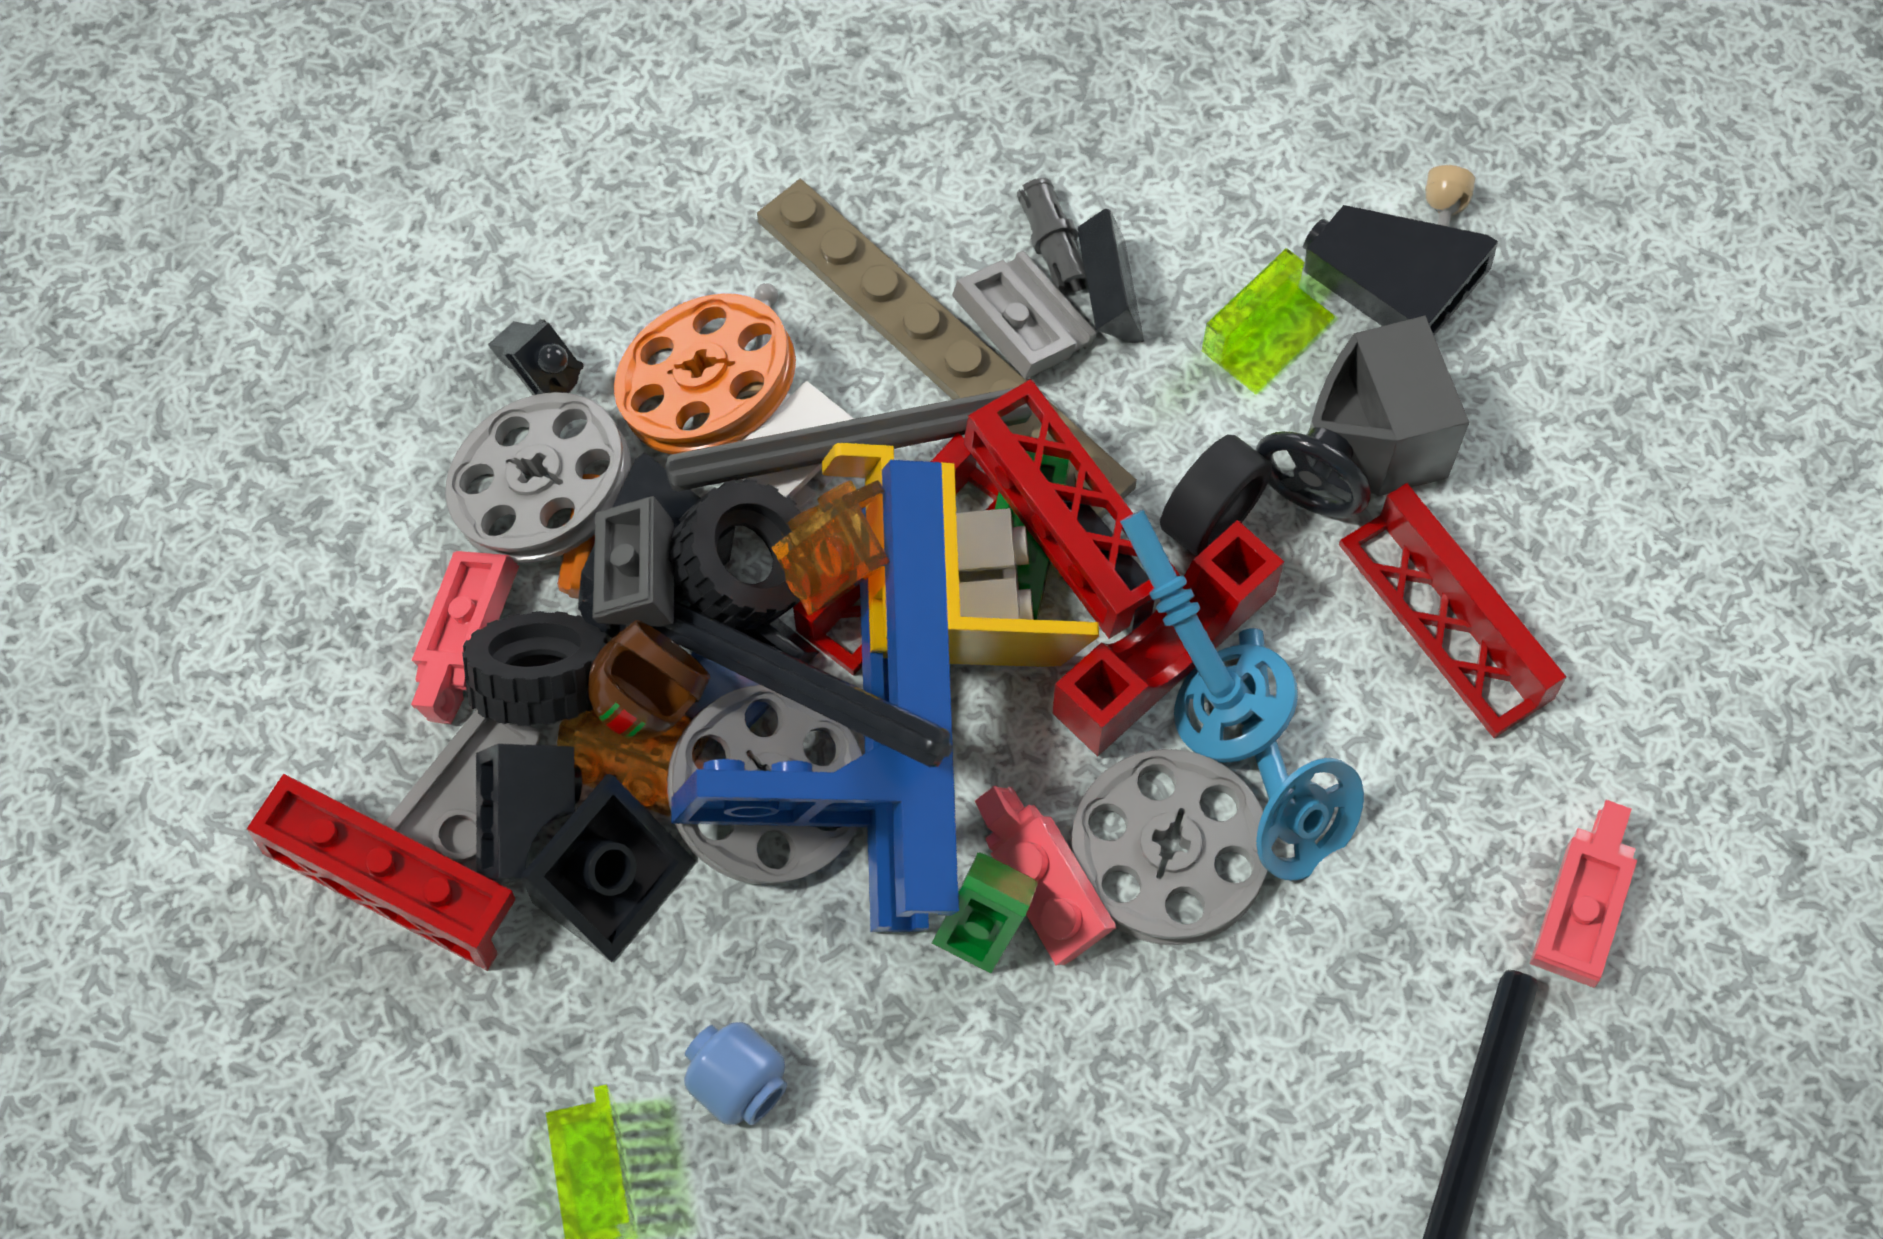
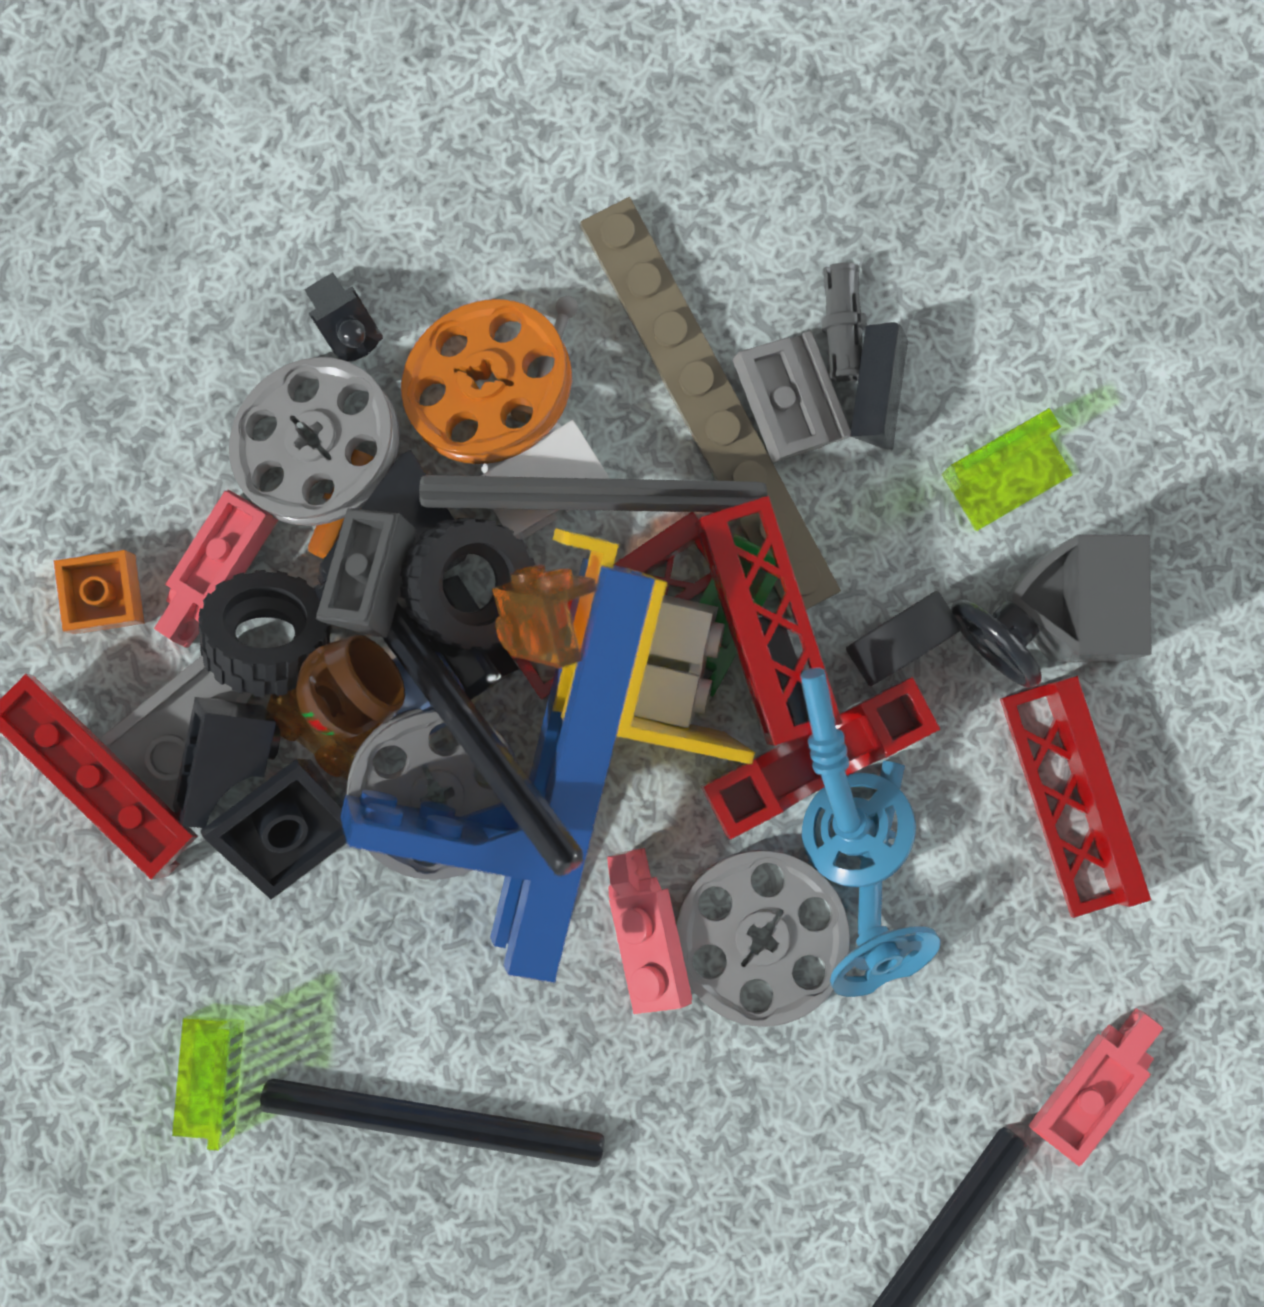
camera: 15 degrees right, 20 degrees up
medium blue head [684,1022,787,1125] -> none
green slope [932,852,1037,973] -> none
black slope [1303,205,1498,335] -> none
tan hinge [1425,165,1475,227] -> none
none -> orange piece [54,550,145,635]
none -> black axle [260,1078,605,1167]

